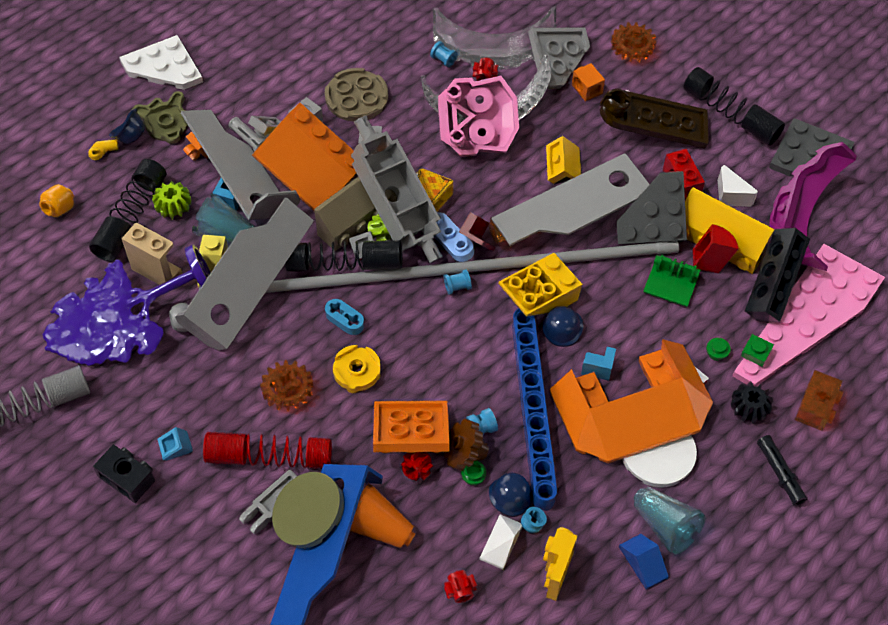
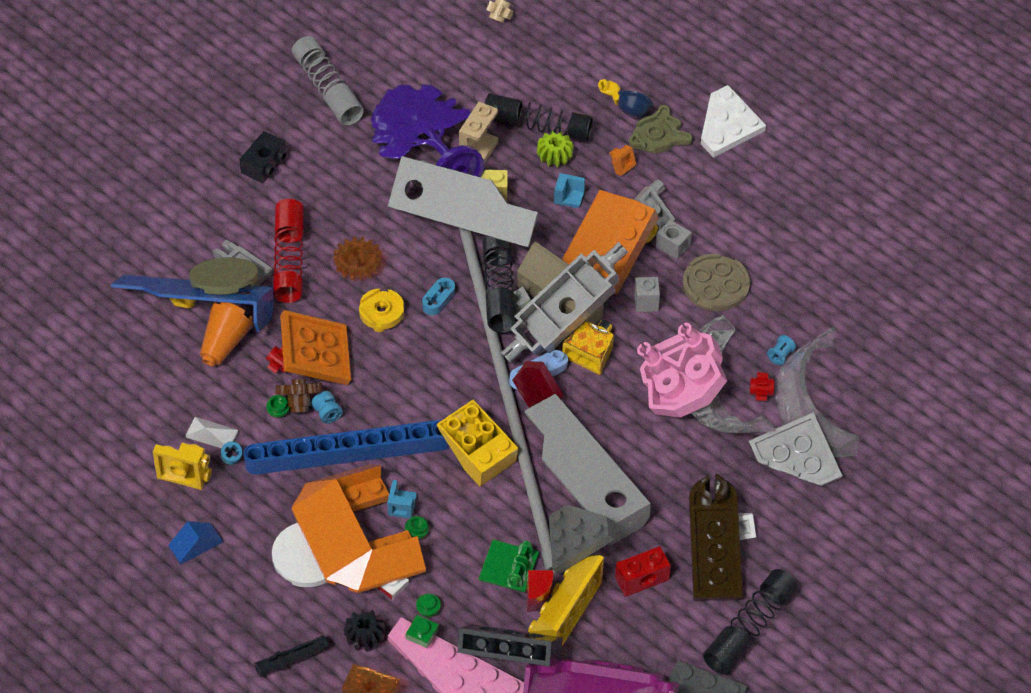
camera: 85 degrees right, 5 degrees down
light orange head [39,184,74,217] -> none
dark azure slope [157,427,193,461] -> none
light grey piece [181,110,300,220] -> none
clear light blue cone [192,193,256,244] -> none
dark azure bush [443,269,472,295] -> none
red gear [444,570,477,603] -> none
dark blue helmet [489,472,532,517] -> none
dark blue helmet [542,306,583,347] -> none
yellow panel [546,136,581,184] -> none
orange brick [572,63,605,102] -> none
clear orange gear [611,22,657,62] -> none
clear light blue cone [634,487,706,554] -> none
white slope [717,165,758,207] -> none
none -> green plate [404,516,429,539]

